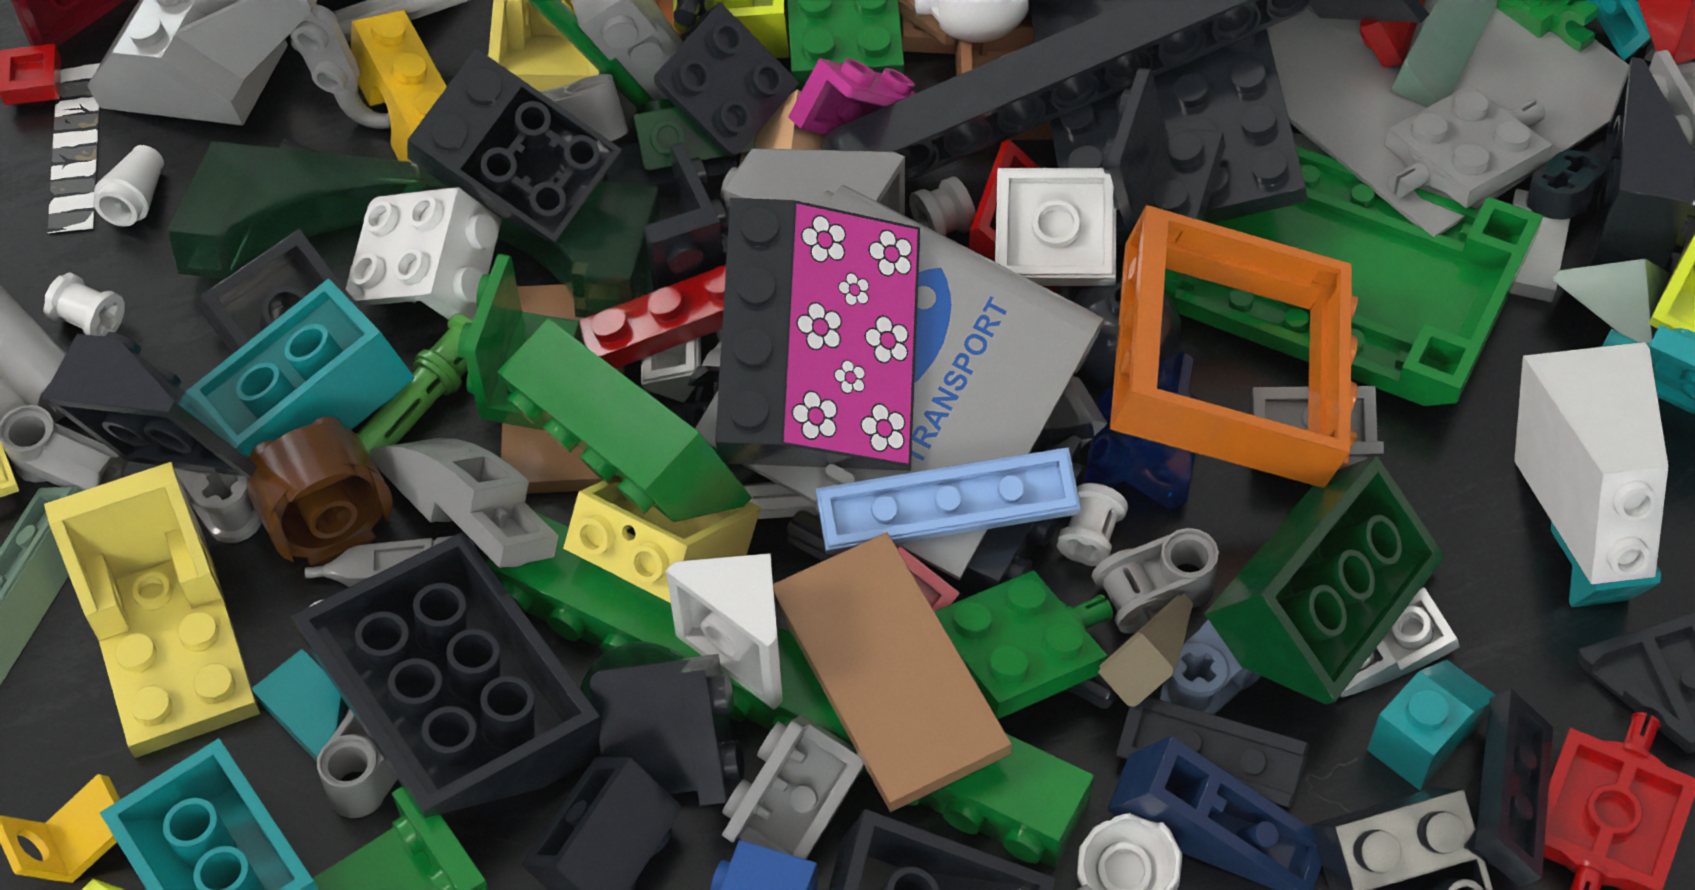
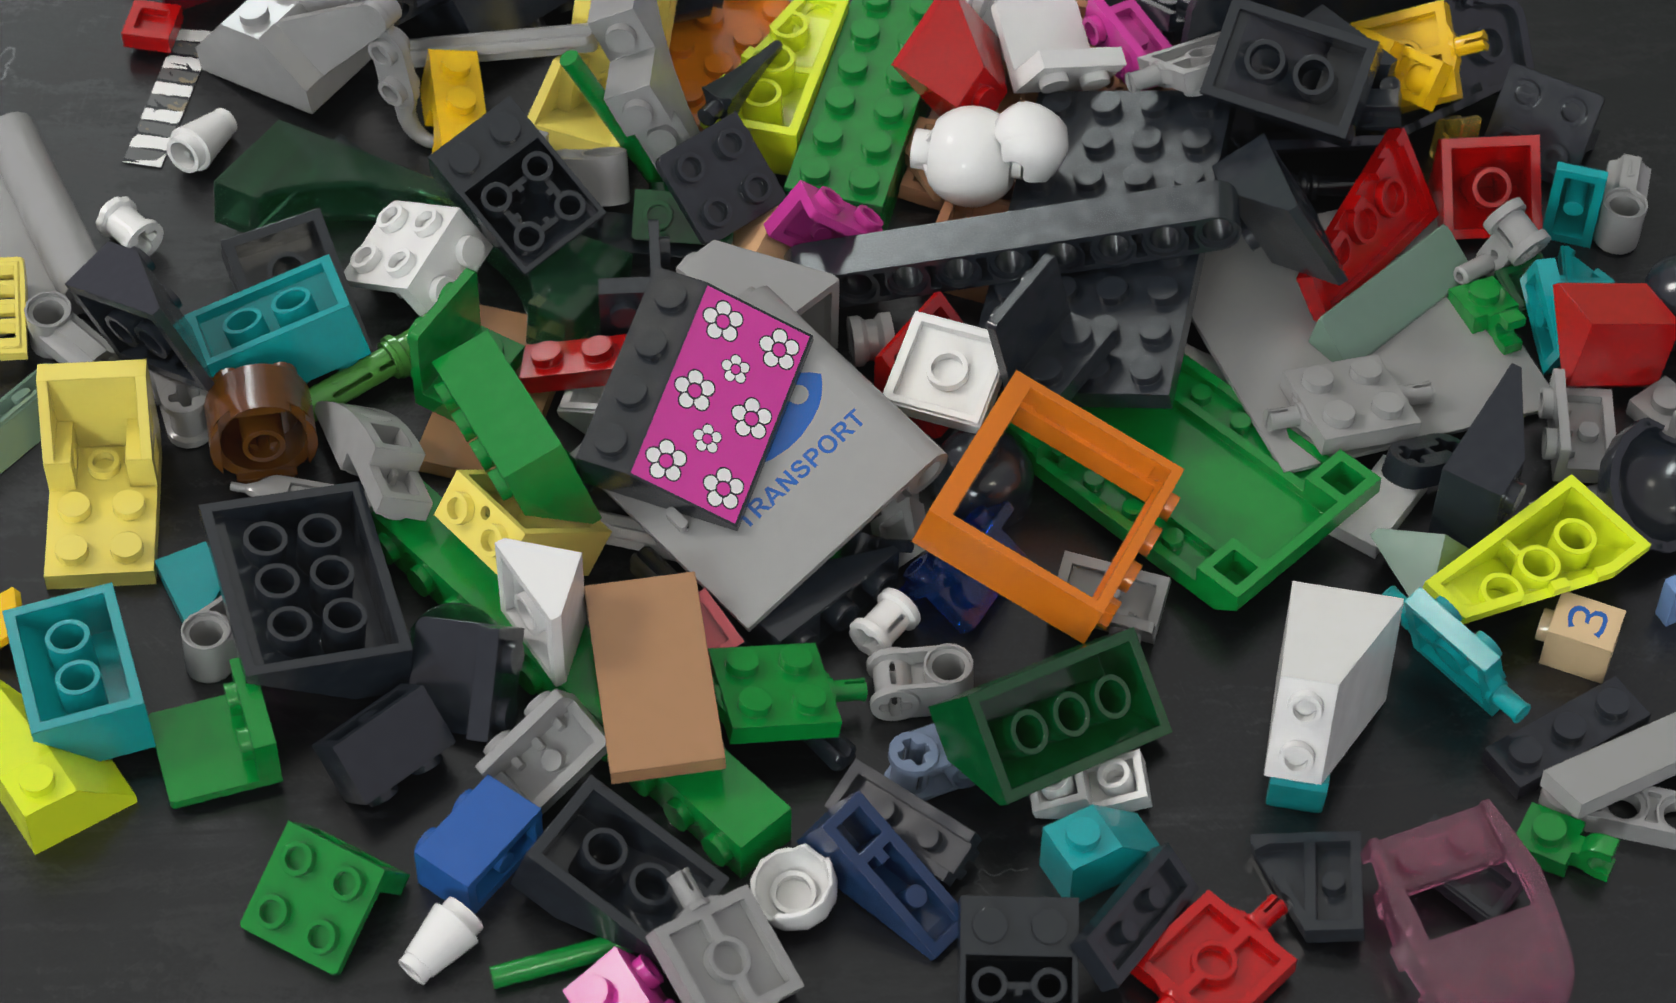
camera: 15 degrees right, 5 degrees down
light blue tile [816,447,1081,555] -> none
dark tan slope [1098,593,1193,707] -> none

